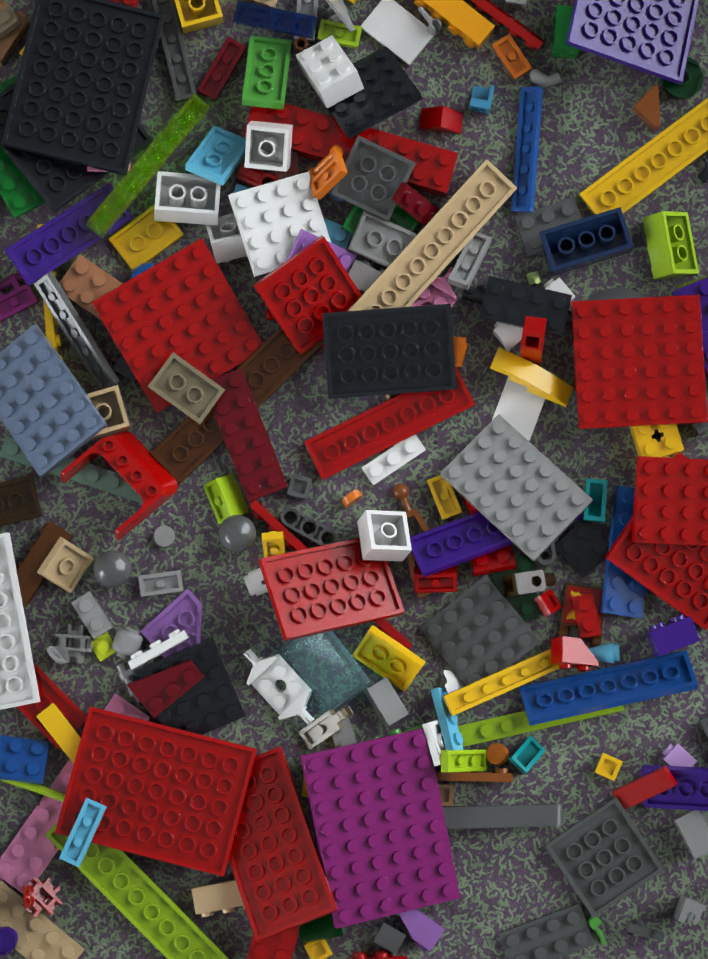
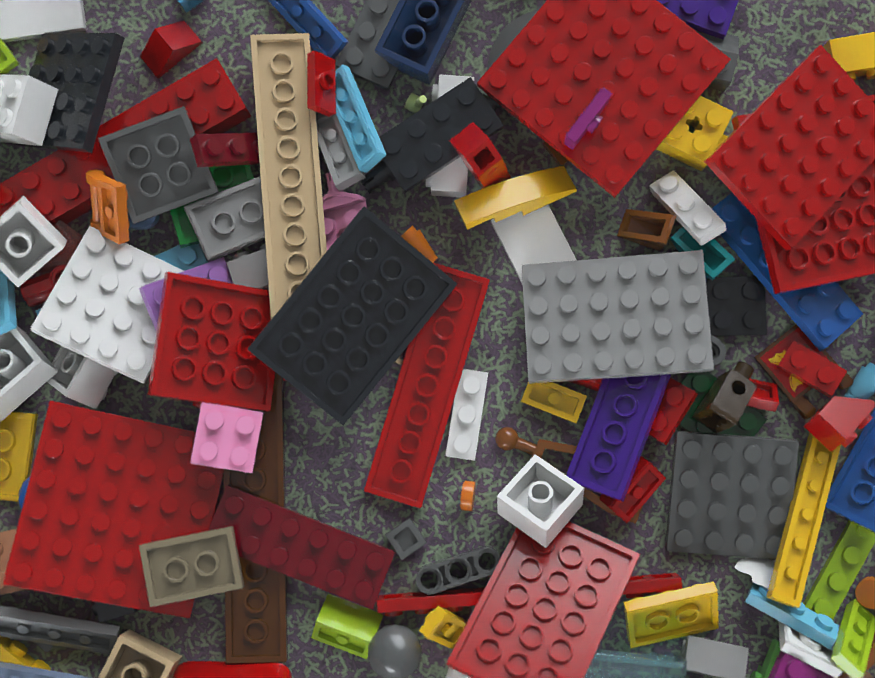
camera: 40 degrees left, 0 degrees up
none -> bright pink brick [191,402,263,473]
none -> red plate [307,50,336,117]
none -> medium azure tile [336,64,387,173]
none -> magenta plate [564,88,612,150]
none -> dark orange slope [617,209,676,251]
none -> white plate [649,170,726,246]

